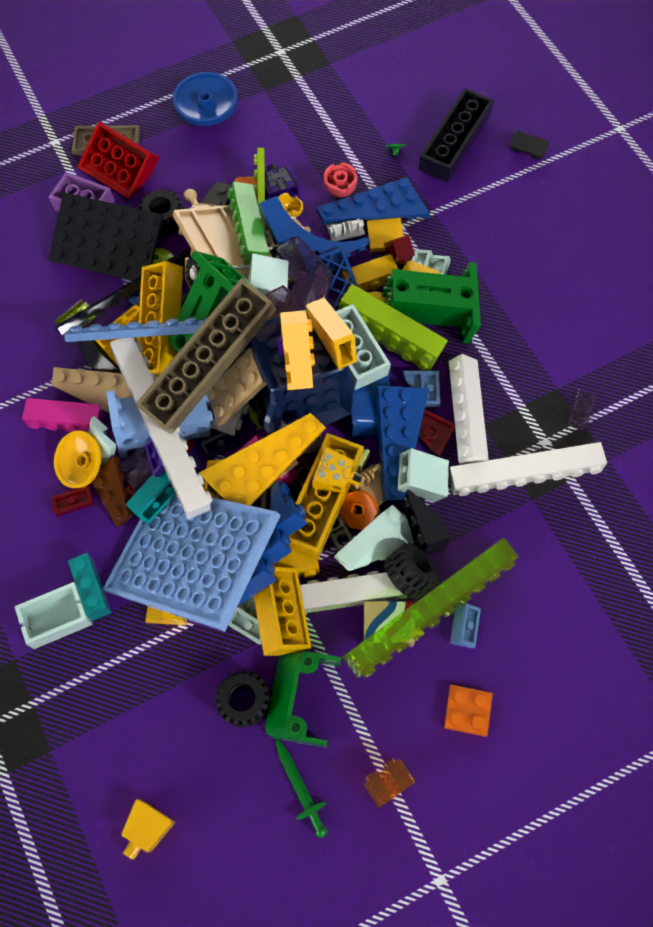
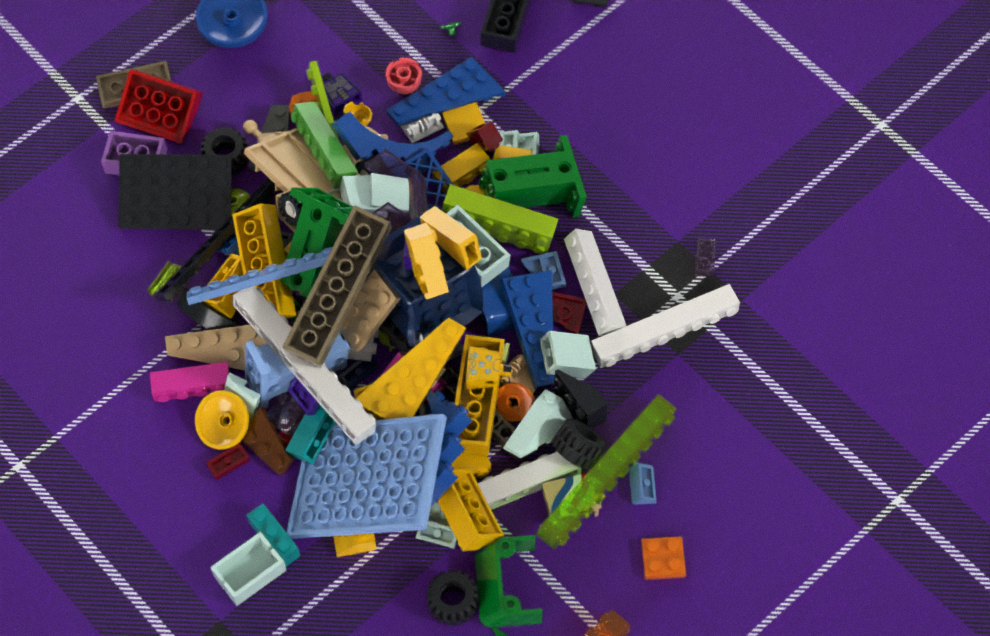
camera: 15 degrees left, 5 degrees down
none -> light aqua slope [369,173,409,213]

